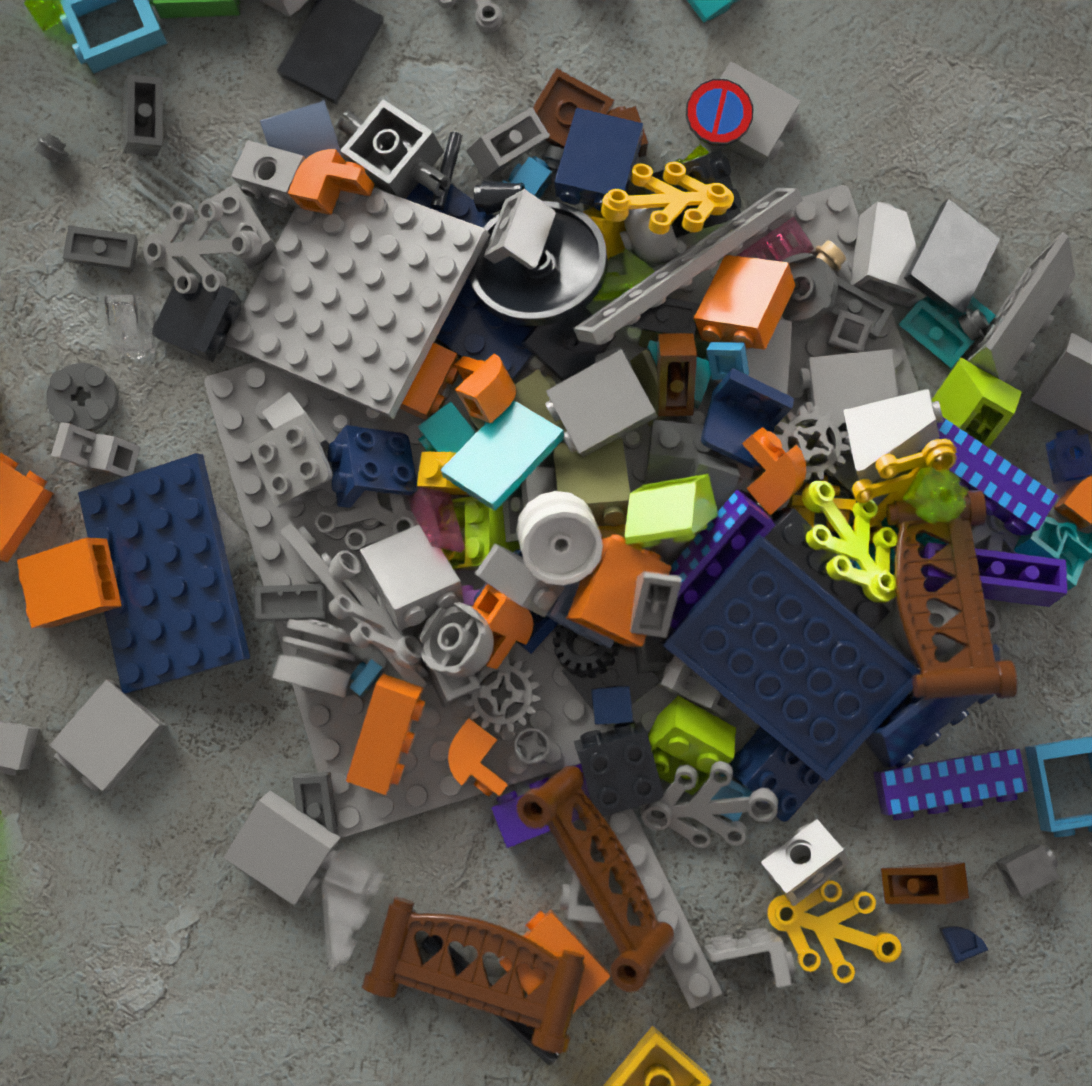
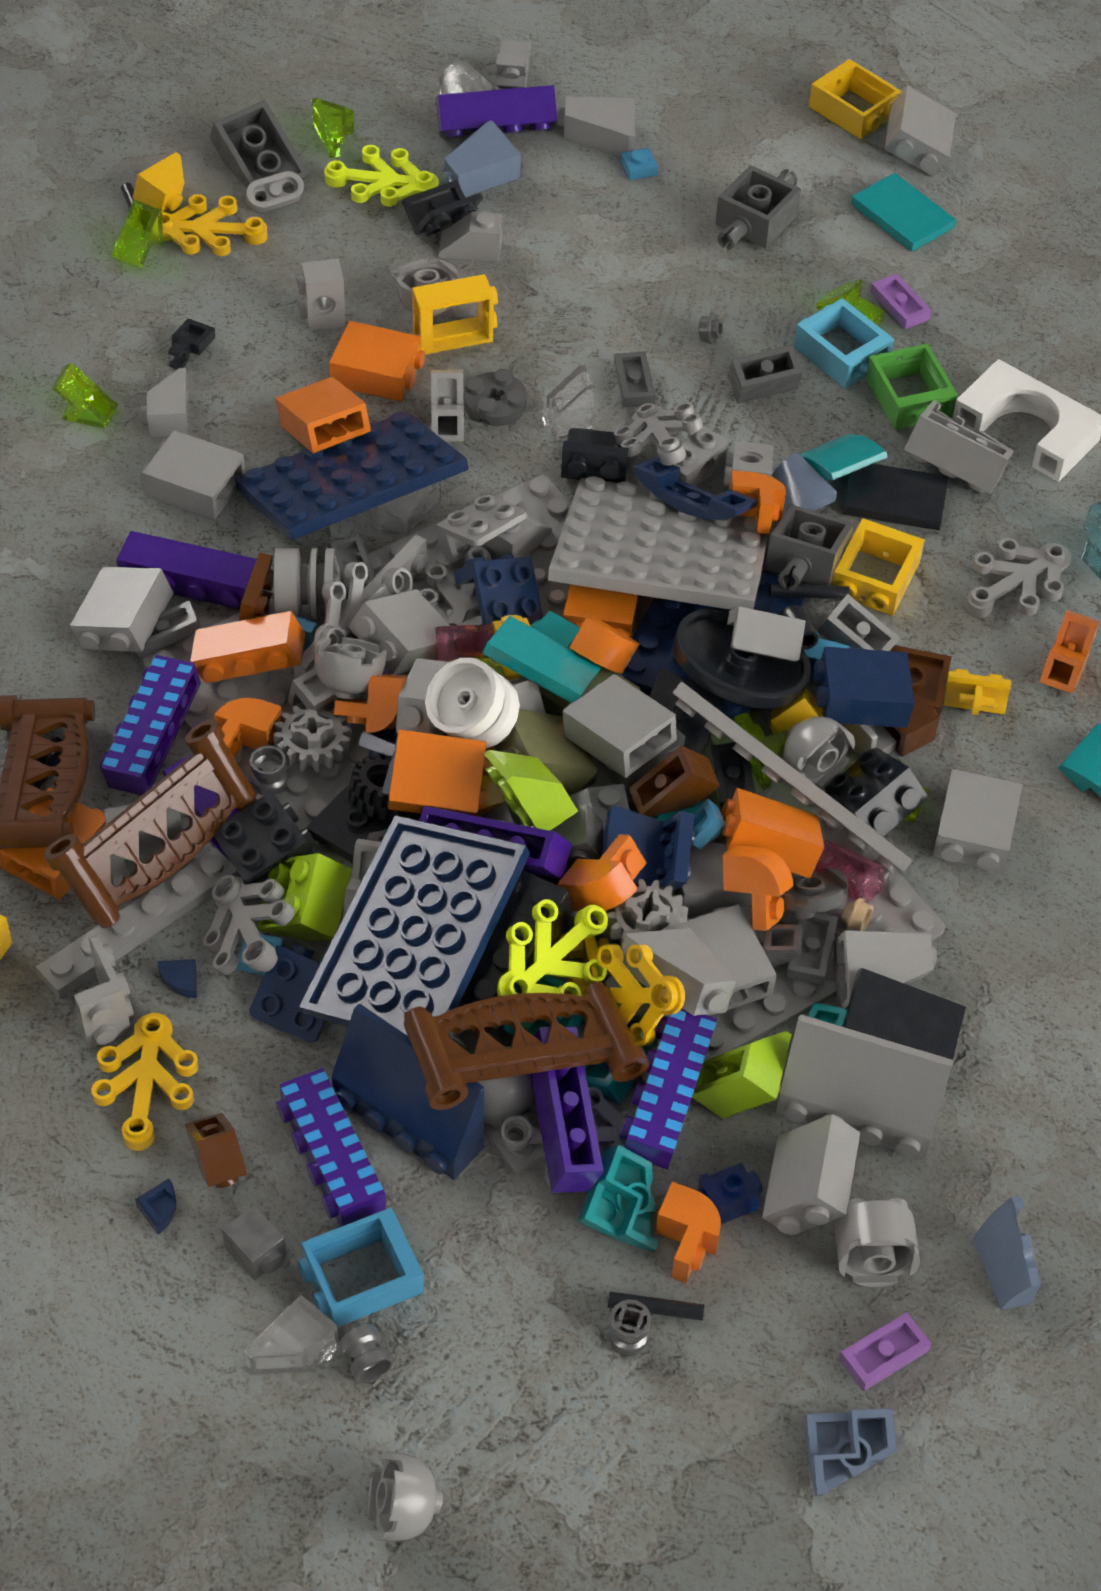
camera: 75 degrees right, 30 degrees down
clear slope [322,847,386,972] -> none
dark blue slope [591,685,633,725] -> none
yellow plant [601,162,734,235] -> none
light grey slope [630,572,681,638] -> none
piece [685,79,754,146] -> none
brick [761,819,850,907] -> none
clear neon green brick [902,467,968,524] -> none
none -> dark purple brick [100,655,201,795]
none -> dark purple brick [116,531,257,609]
none -> dark blue tile [158,959,197,998]
none -> reddish brown plate [239,552,274,621]
none -> dark blue slope [633,457,757,520]
none -> orange brick [723,845,793,931]
none -> teal slope [800,434,888,480]
none -> yellow window [832,518,925,616]
none -> yellow hips [943,668,1011,716]

